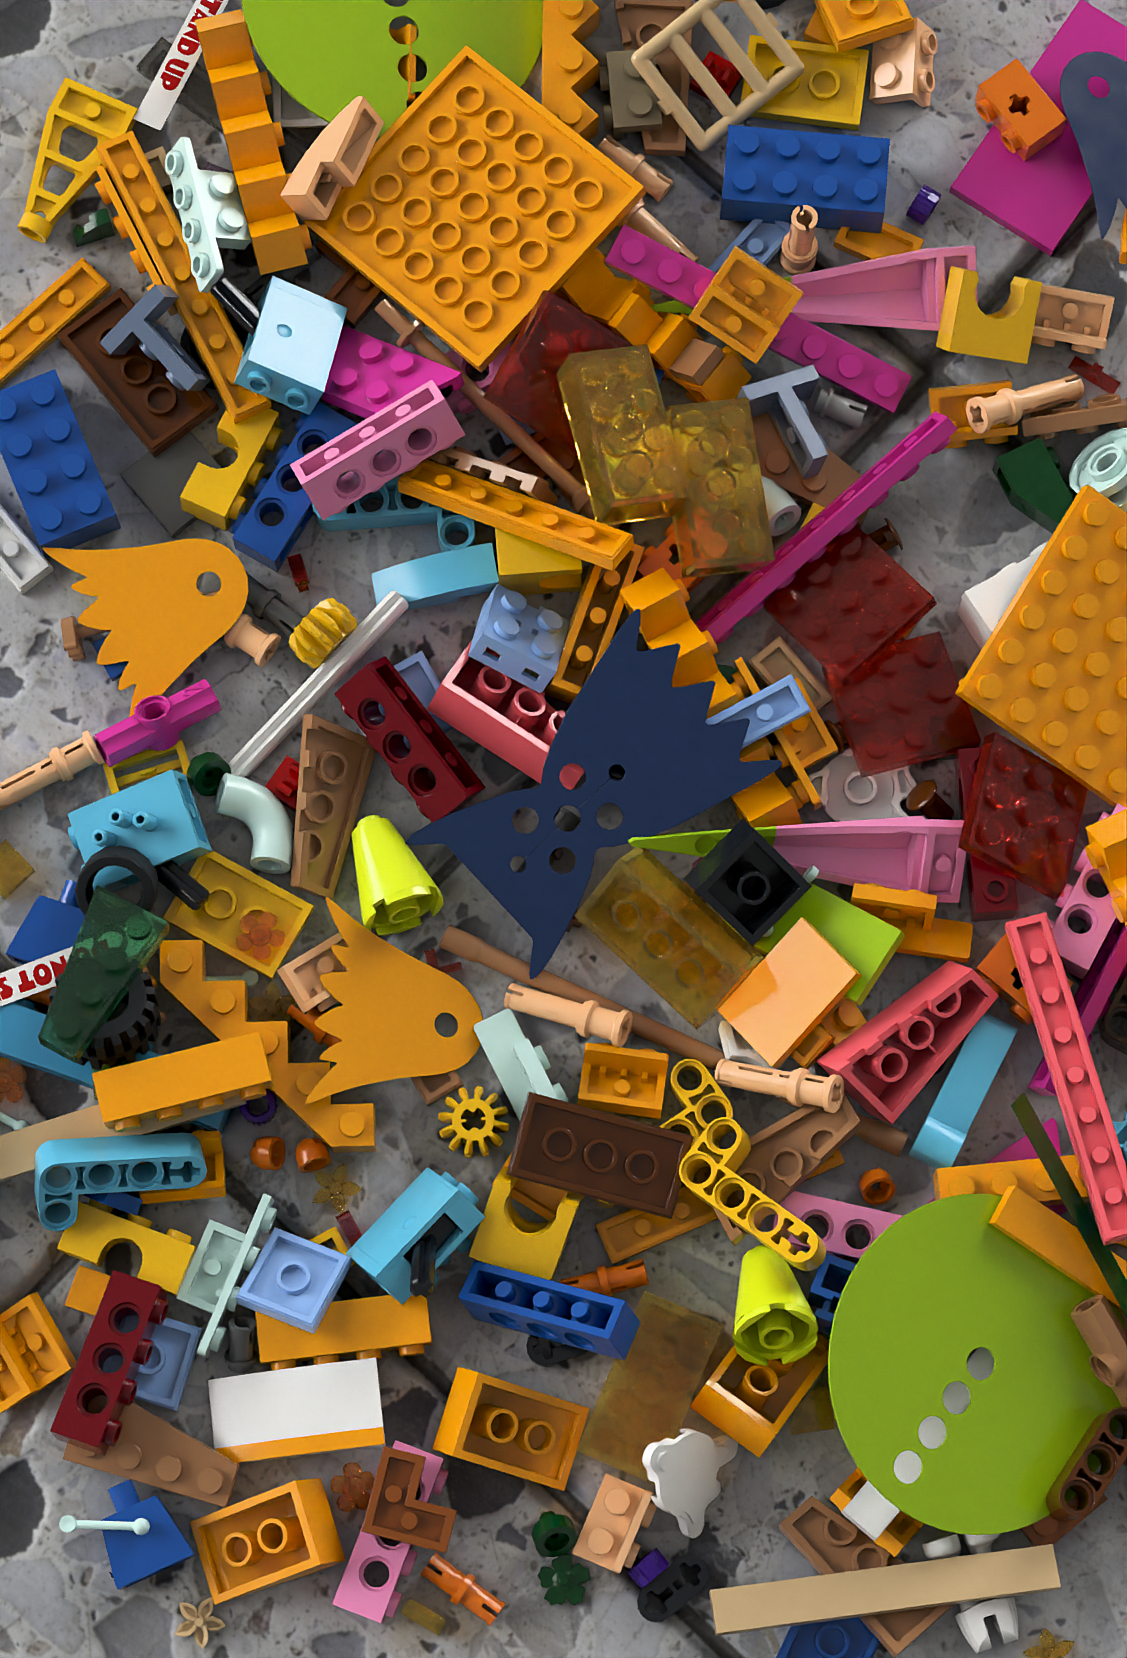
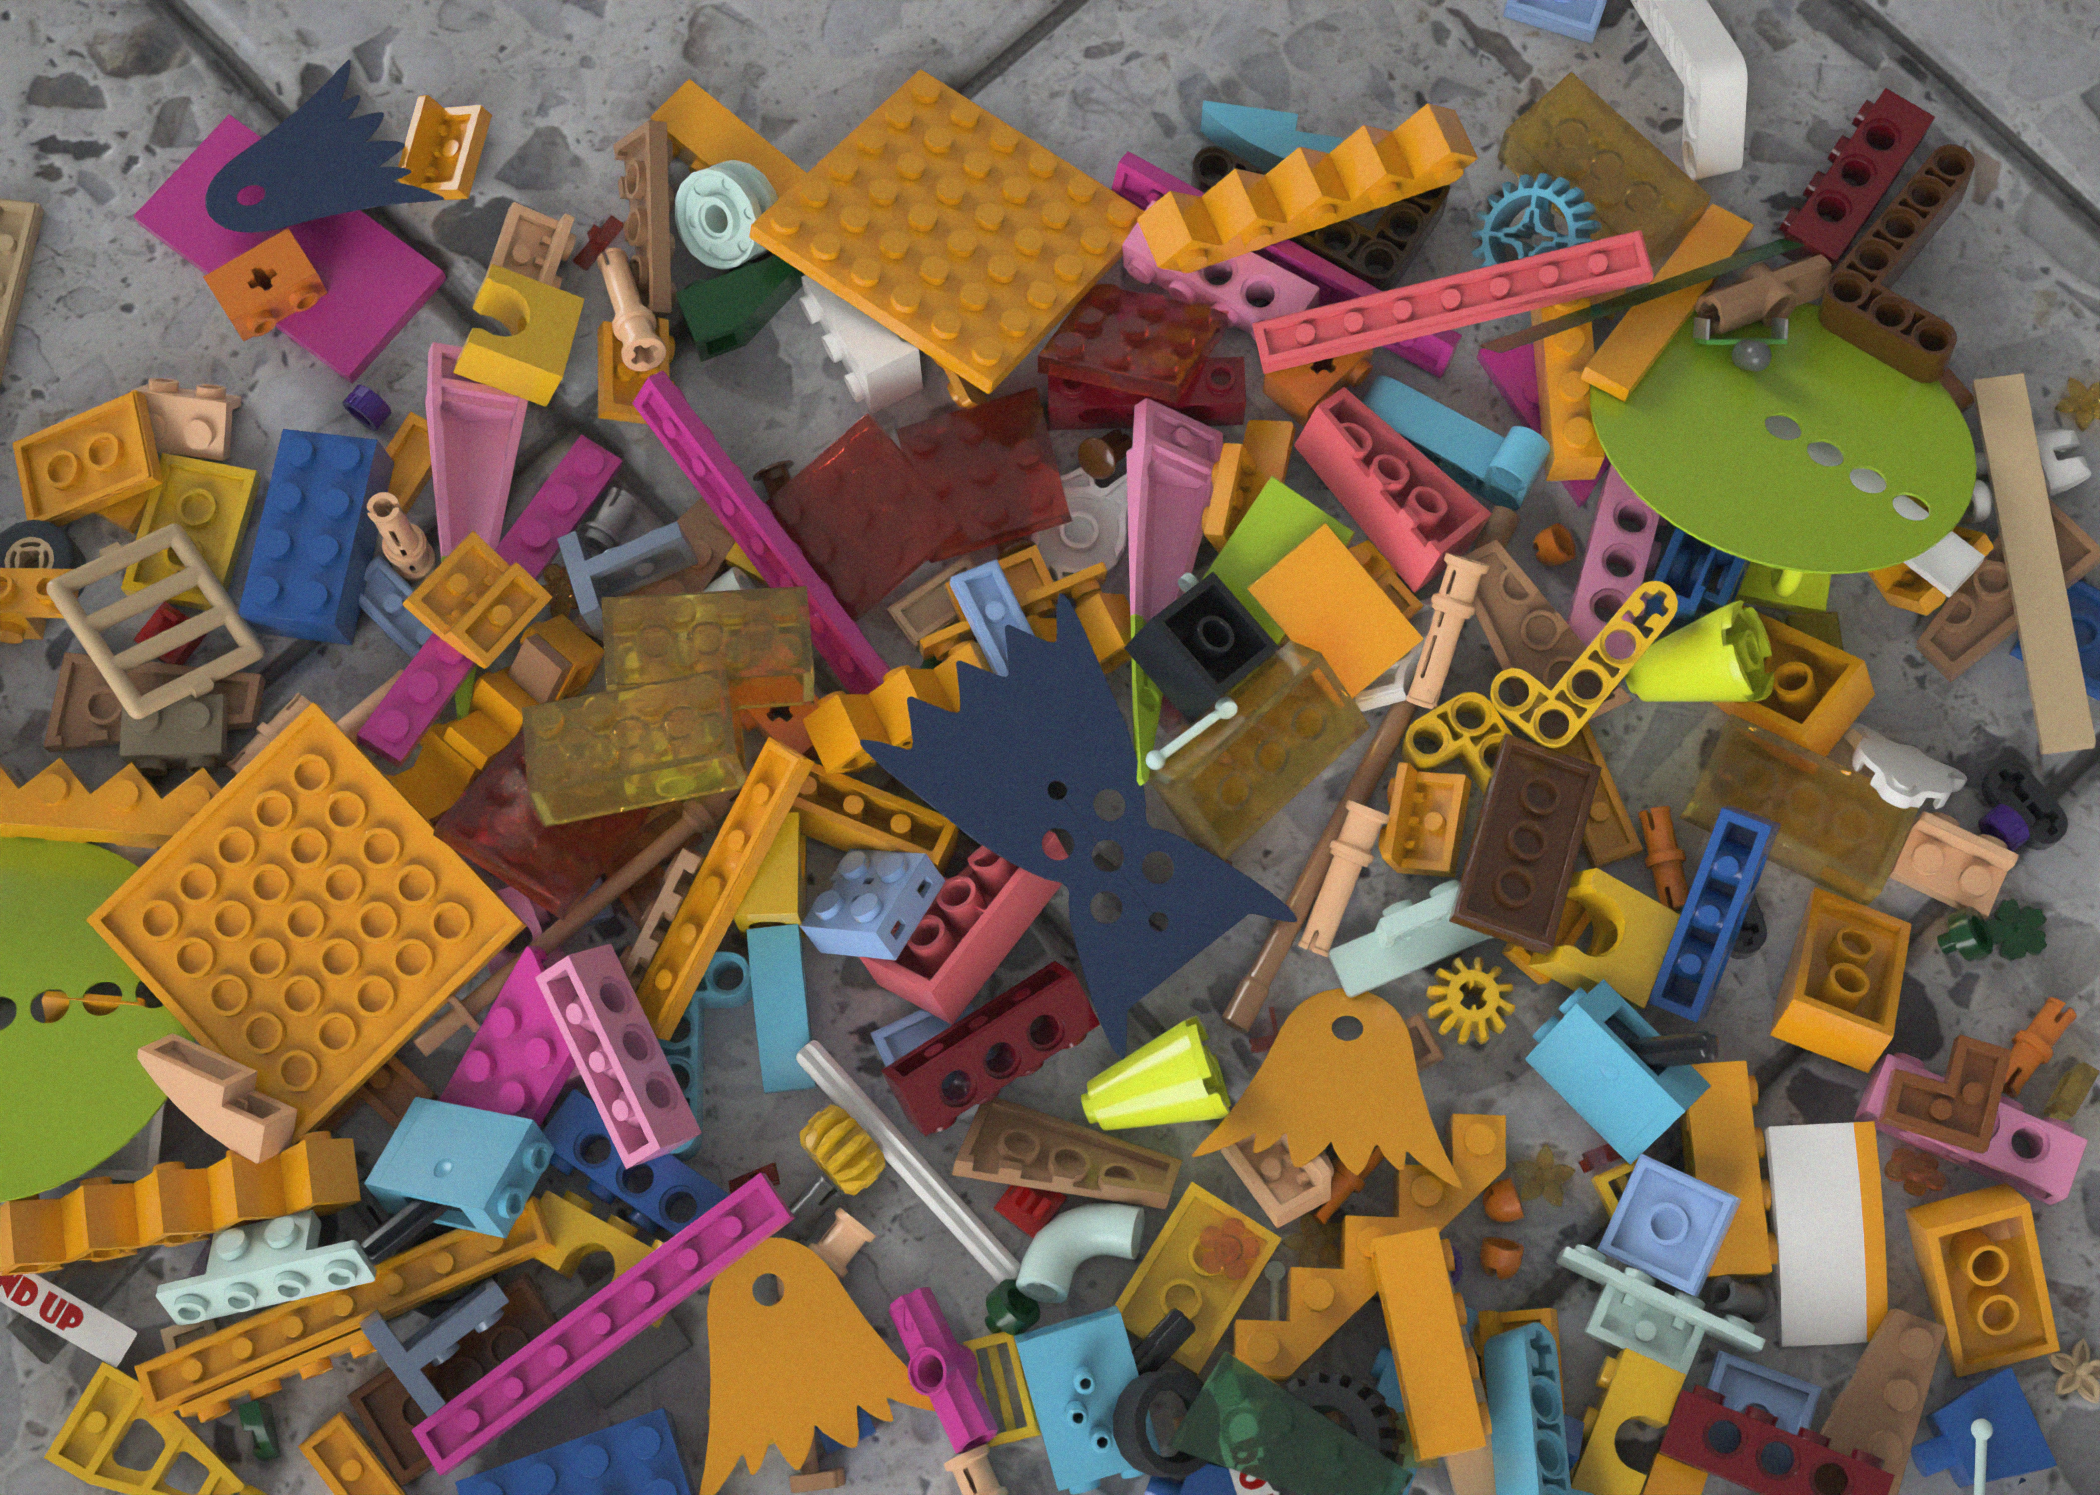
camera: 85 degrees left, 5 degrees down
none -> dark pink plate [411,1172,795,1476]
none -> clear orange plant [541,563,578,618]
none -> light aqua hinge [1145,696,1238,770]
none -> piece [1693,317,1789,371]

